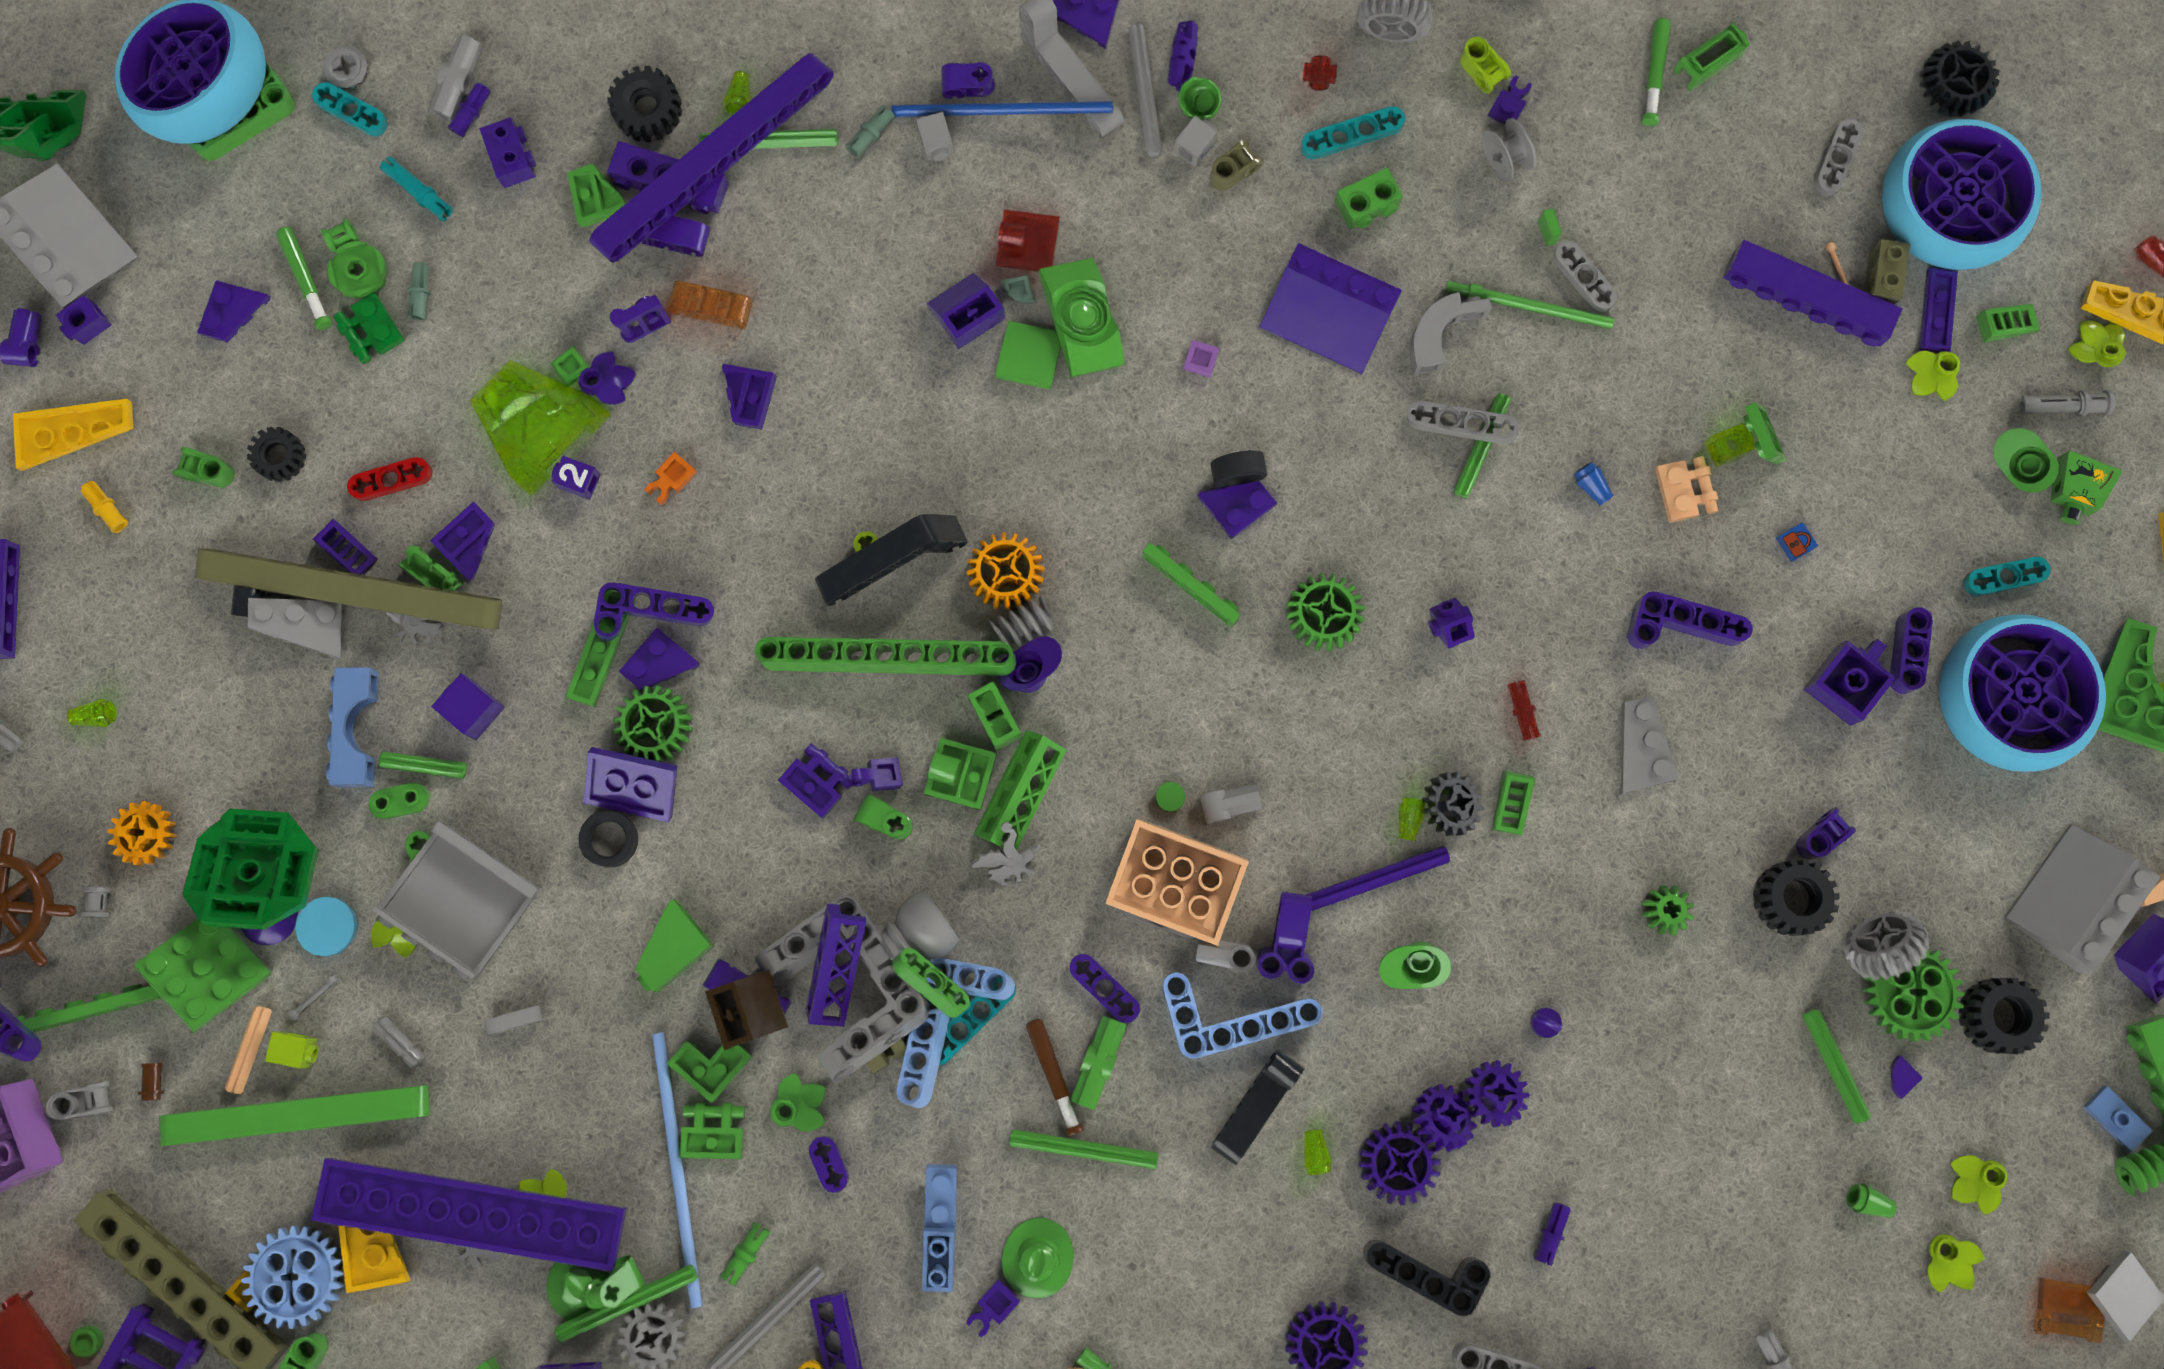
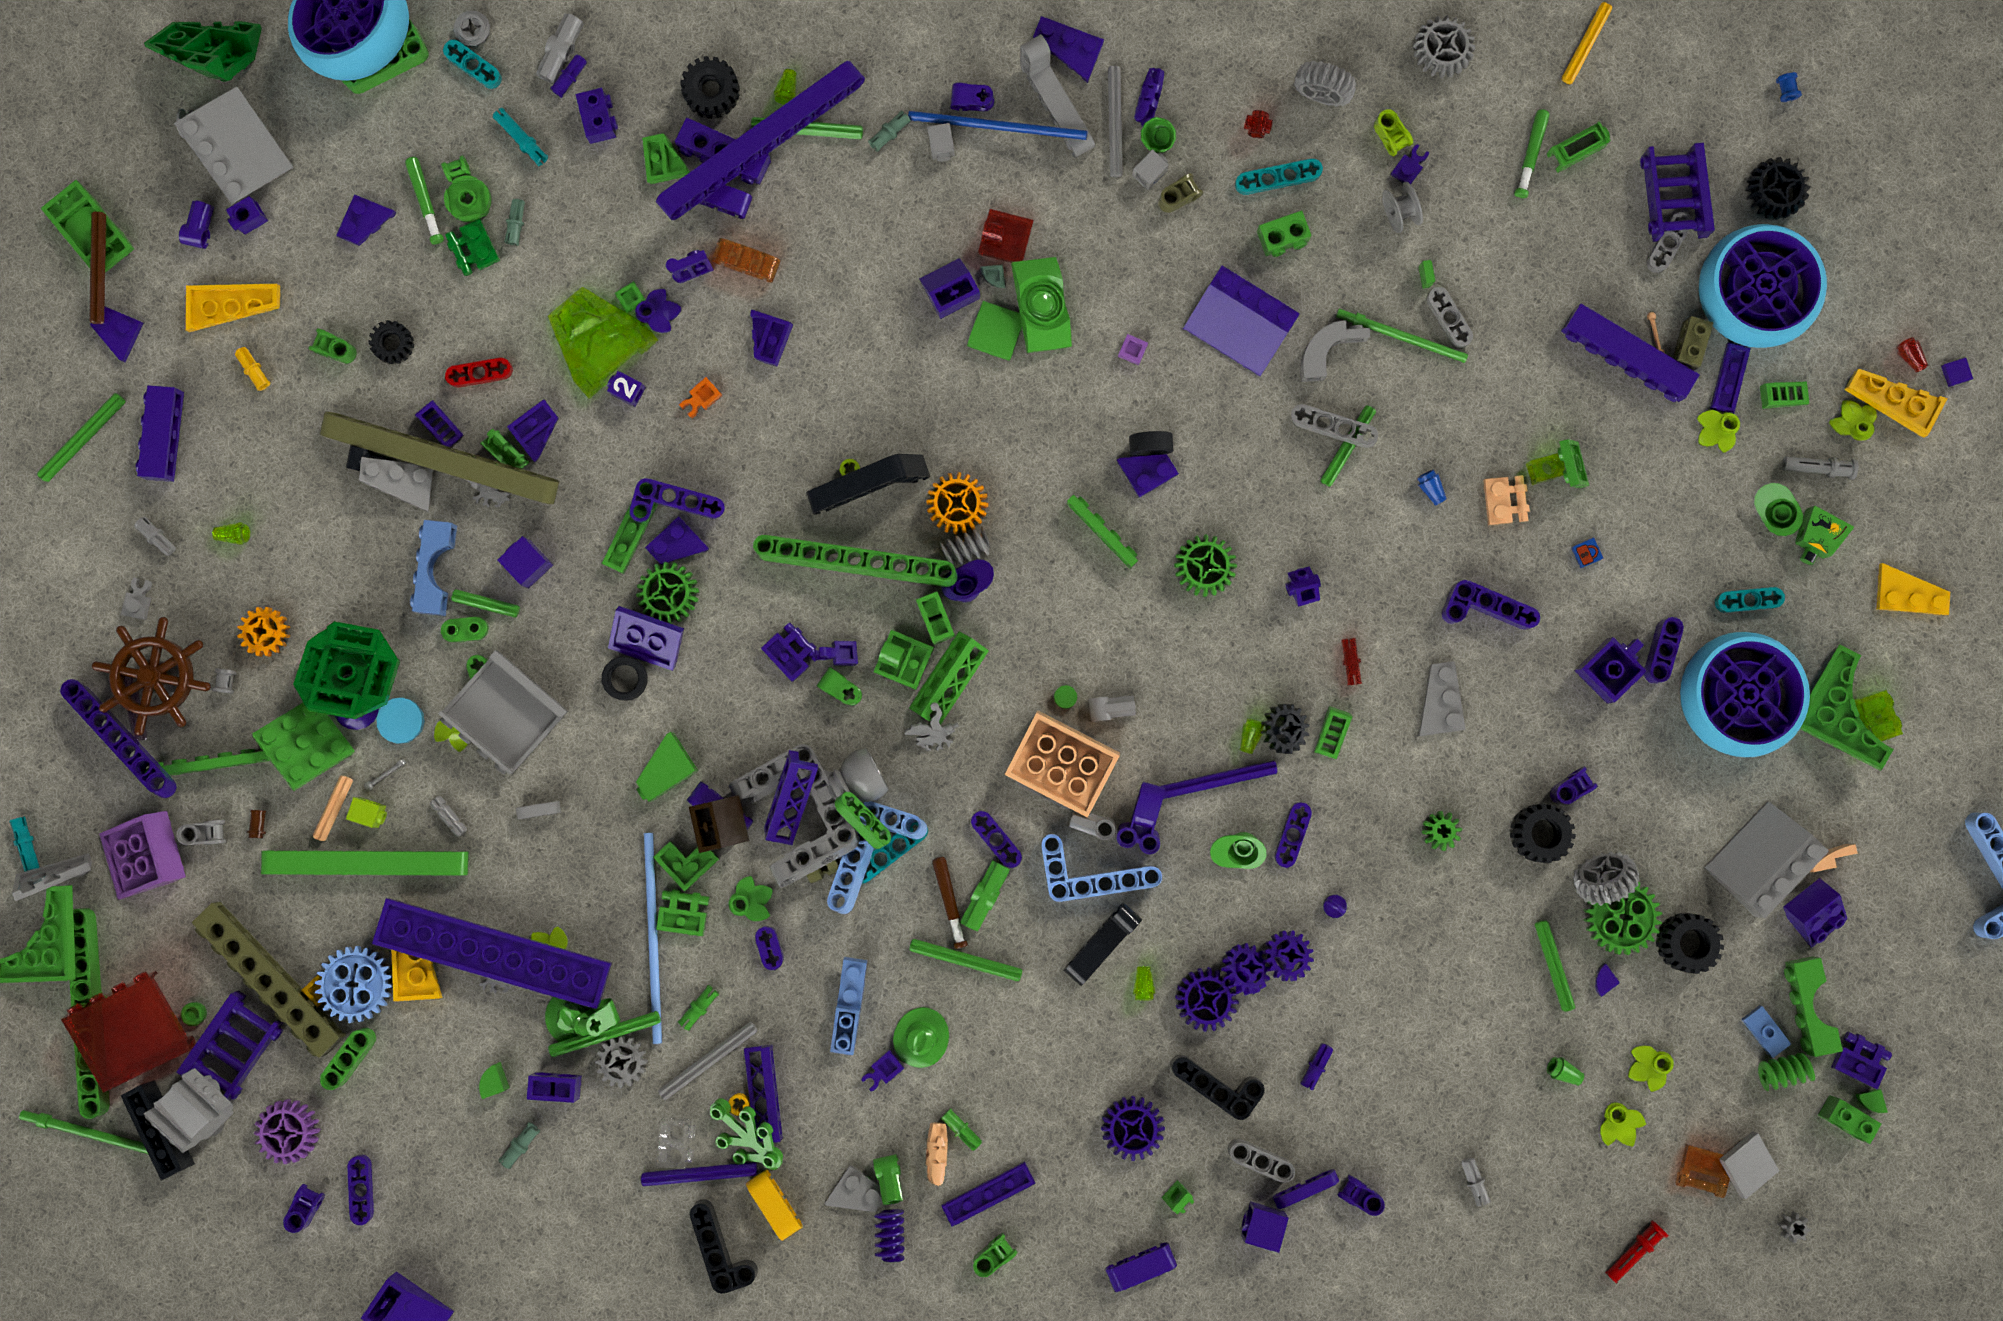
camera: 10 degrees right, 5 degrees up
none -> dark purple beam [1274,802,1312,868]
none -> dark purple fence [1640,143,1715,242]

